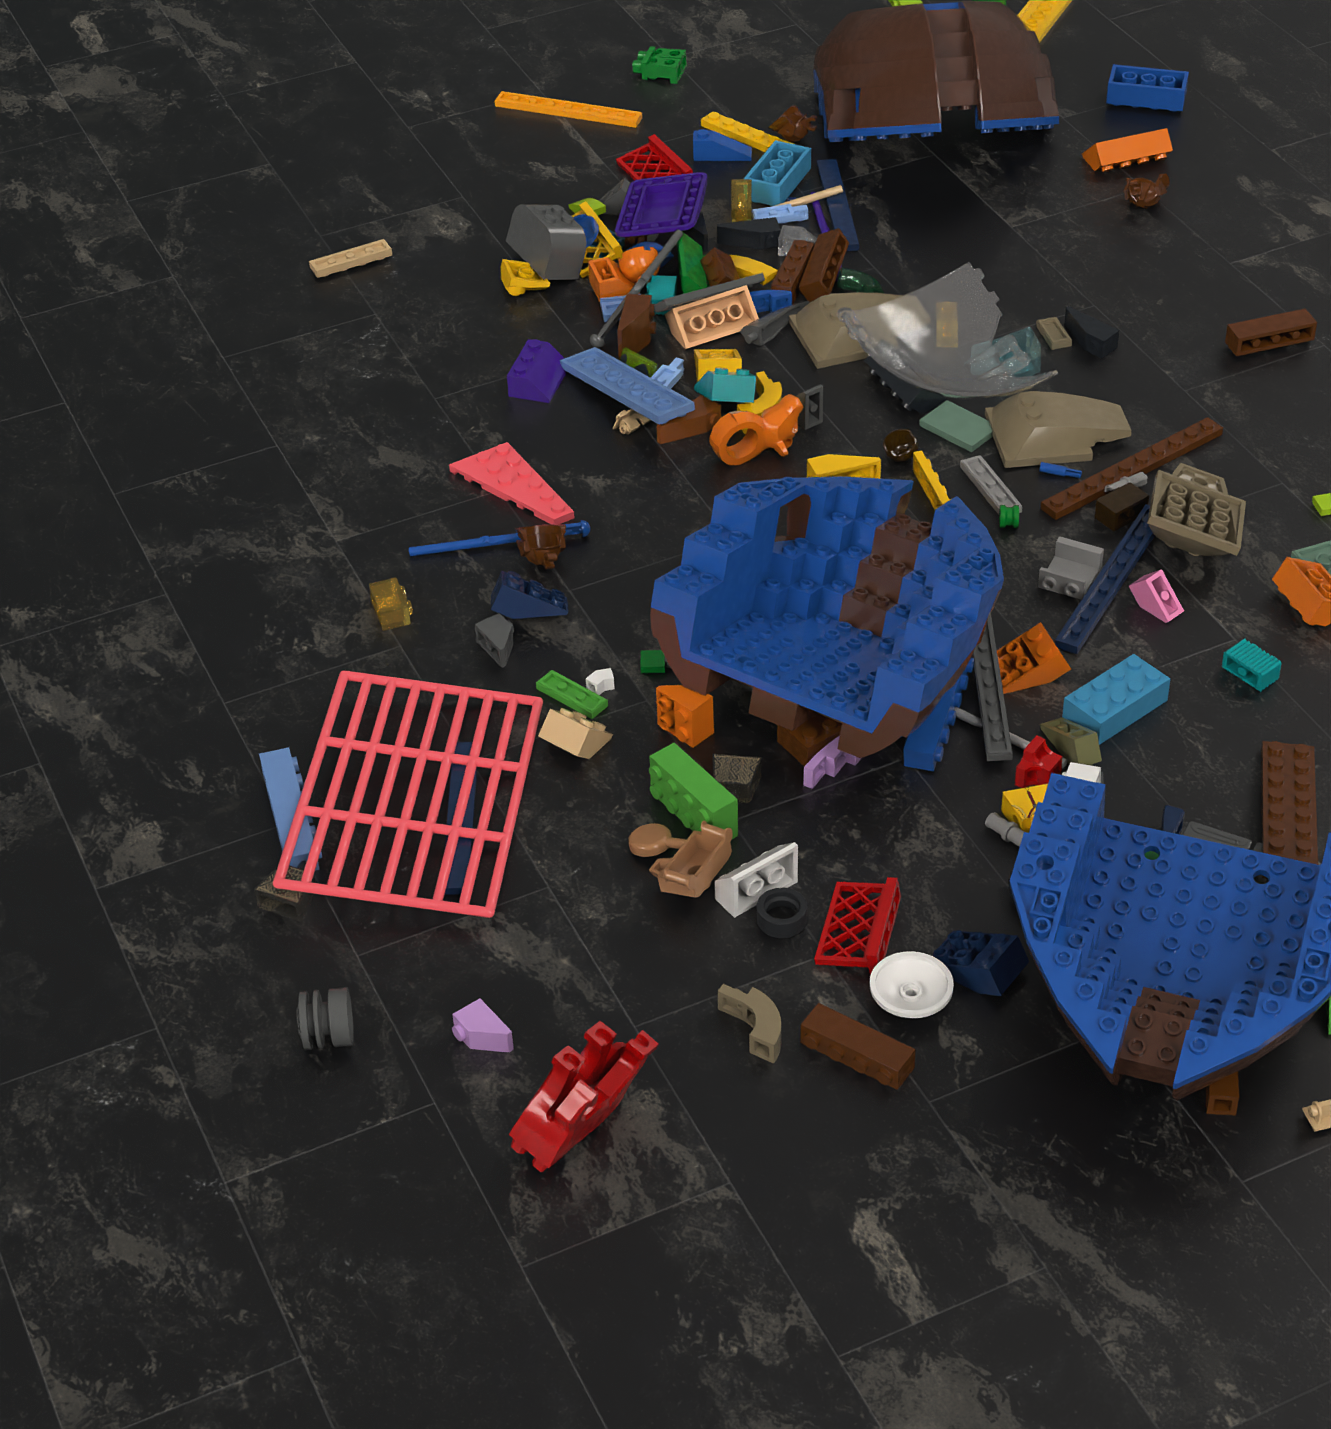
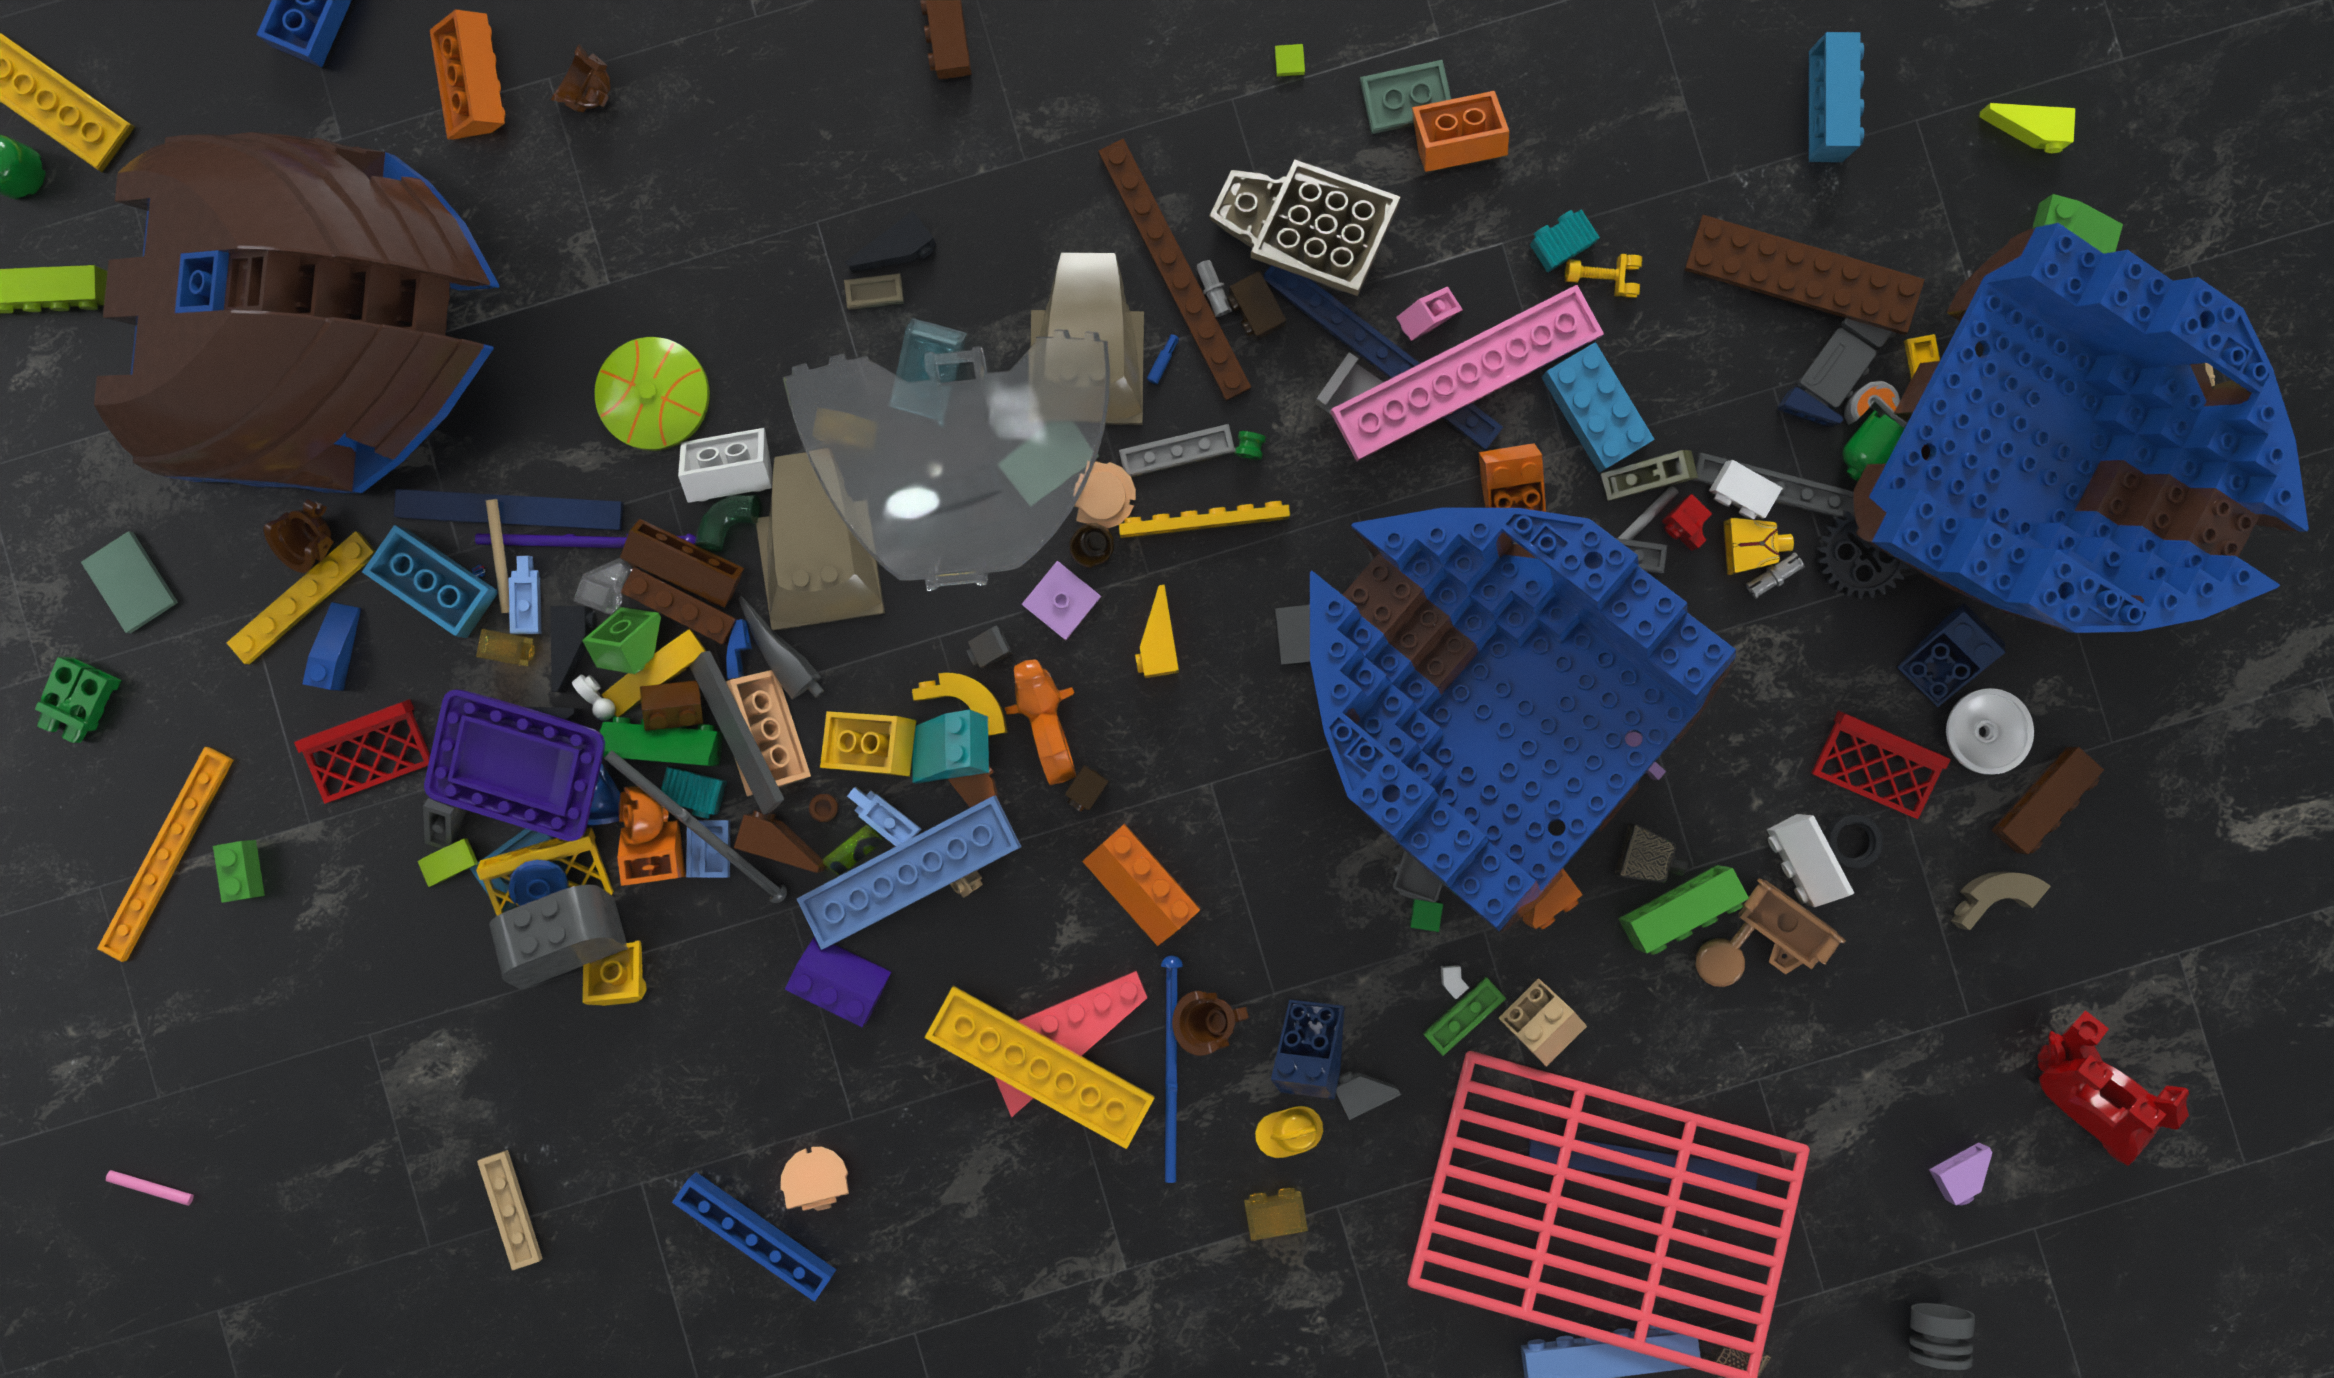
camera: 80 degrees left, 45 degrees up
none -> sand green tile [81,531,178,634]
none -> bright pink bar [106,1170,194,1206]
none -> bright green brick [213,840,265,903]
none -> white plate [572,674,616,721]
none -> bright green slope [582,607,661,674]
none -> lime dish [595,337,710,451]
none -> blue brick [672,1172,836,1302]
none -> white slope [678,428,772,503]
none -> light nougat piece [781,1147,849,1211]
none -> reddish brown tile [809,794,839,822]
none -> yellow plate [925,986,1154,1149]
none -> lavender plate [1022,561,1101,640]
none -> dark brown brick [1065,765,1110,812]
none -> light nougat piece [1075,460,1136,528]
none -> orange slope [1082,823,1200,946]
none -> yellow piece [1255,1106,1323,1158]
none -> bright pink plate [1330,285,1604,461]
none -> yellow bar [1565,254,1642,298]

